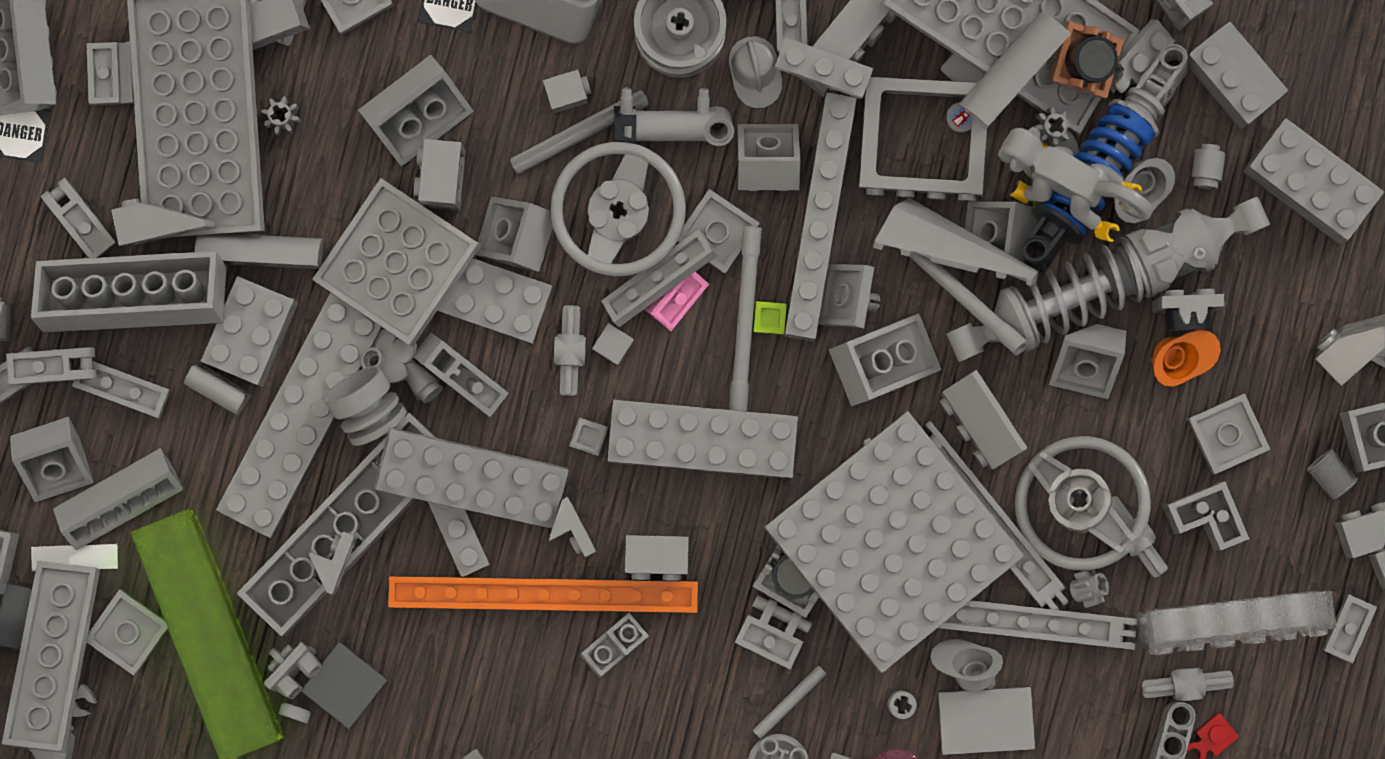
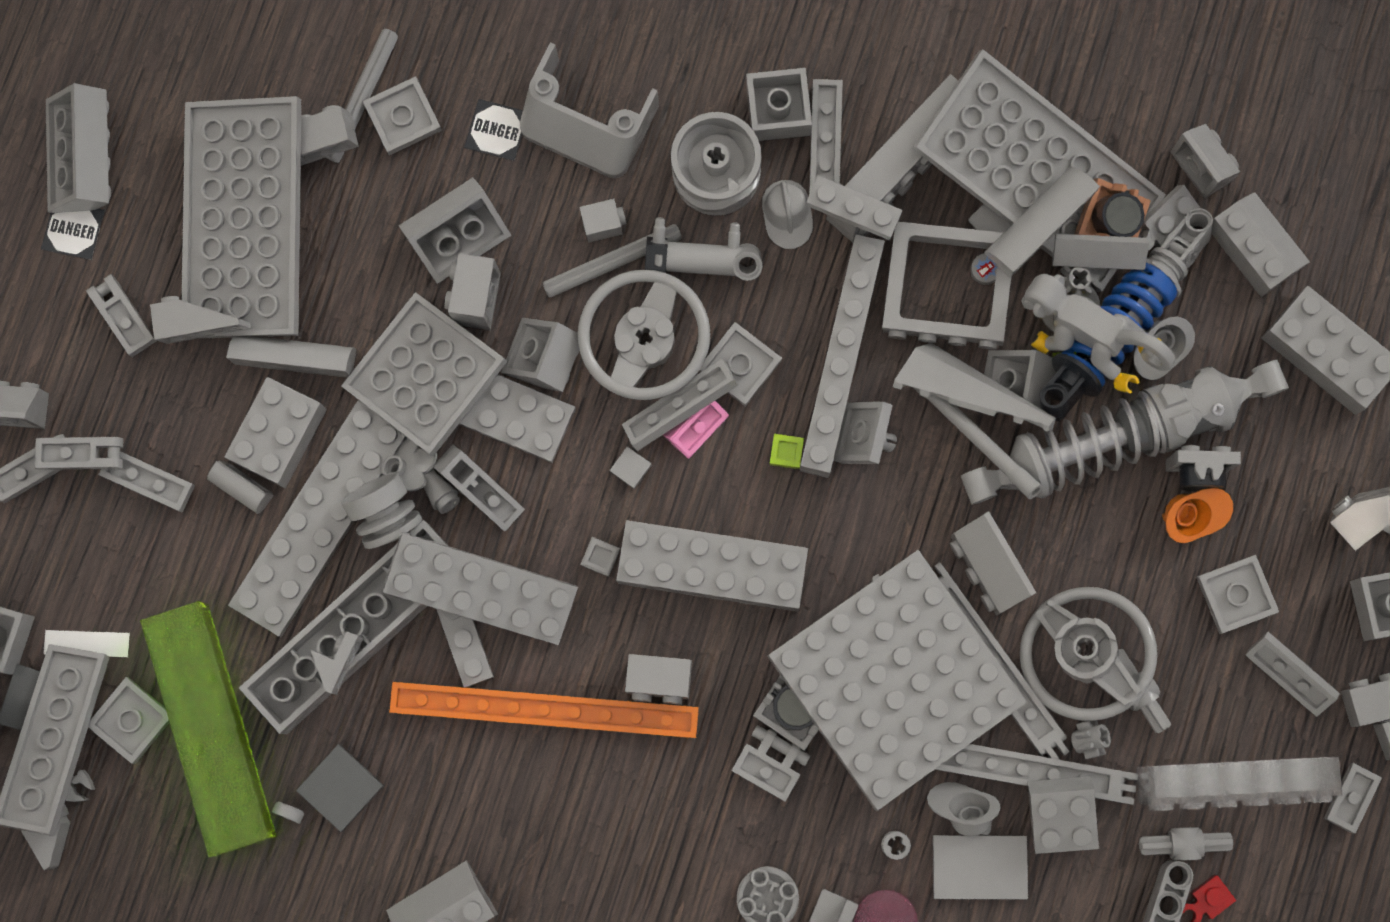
camera: 15 degrees right, 5 degrees down
light grey slope [10,417,93,502] -> none
light grey brick [31,251,227,332] -> none
light grey brick [53,448,184,550] -> none
light grey plate [87,41,134,106] -> none
light grey gear [261,96,301,136] -> none
light grey hips [263,642,322,699] -> none
light grey slope [549,497,597,557] -> none
light grey axle [554,305,586,396] -> none
light grey slope [580,613,649,678] -> none
light grey piece [729,226,762,411] -> none
light grey slope [738,124,800,191] -> none
light grey bar [753,665,826,739] -> none
light grey slope [829,313,942,407] -> none
light grey slope [1049,324,1127,399] -> none
light grey brick [1162,482,1249,551] -> none
light grey brick [1191,144,1225,190] -> none
light grey piece [1307,449,1358,500] -> none
none -> light grey brick [1027,776,1099,854]
none -> light grey tile [1052,234,1149,270]
none -> light grey plate [1245,632,1340,717]

